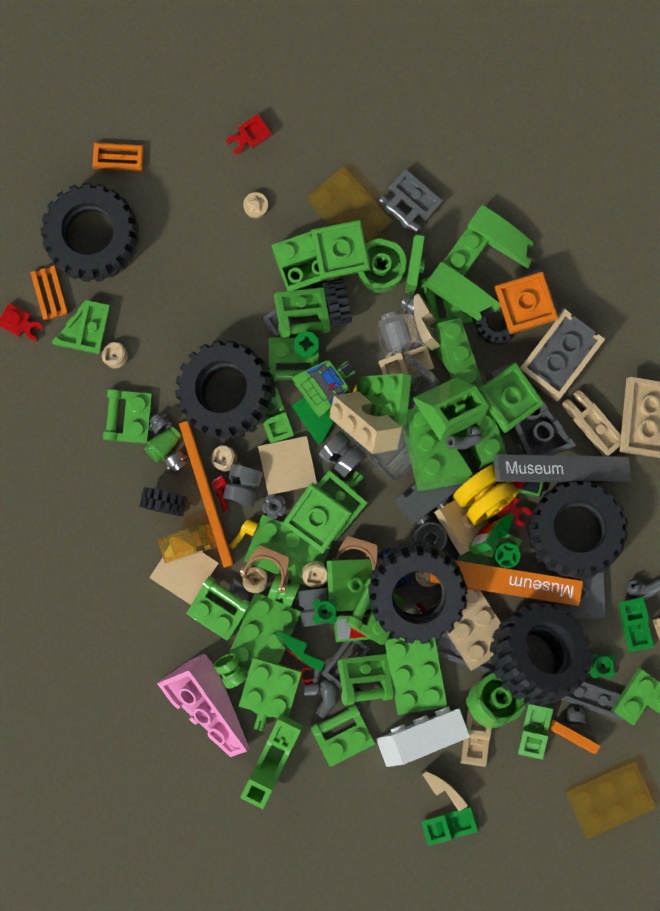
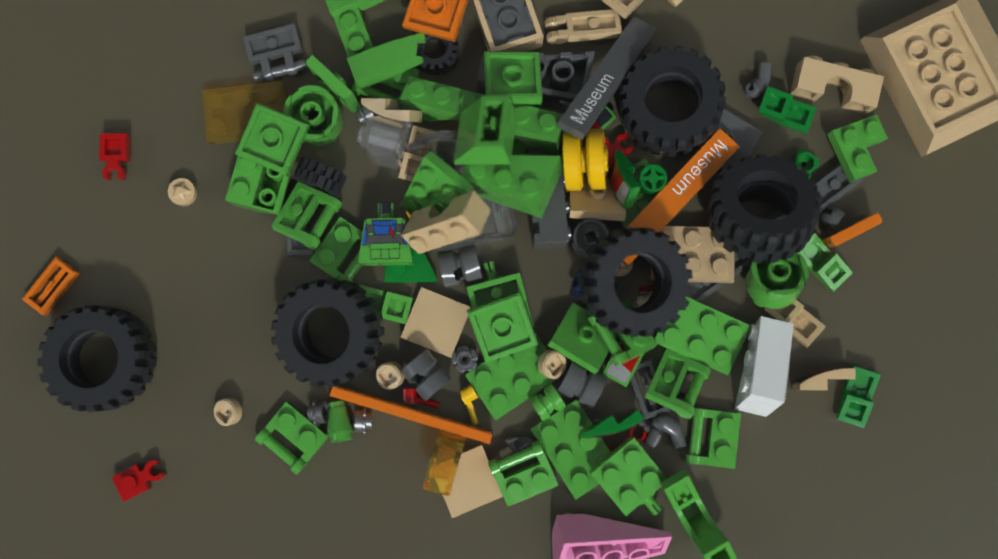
camera: 50 degrees left, 0 degrees up
orange tile [30,266,68,321] -> none
bright green wing [52,300,111,355] -> none
black tyre [139,487,188,517] -> none
bright green wheel [213,653,248,688] -> none
medium nougat helmet [240,545,289,593] -> none
tan tile [243,567,268,593] -> none
green wheel [294,331,319,359] -> none
green plate [312,599,338,624] -> none
medium nougat helmet [332,536,379,570] -> none
dark grey arm [446,427,483,450] -> none
clear yellow plate [565,761,656,840] -> none

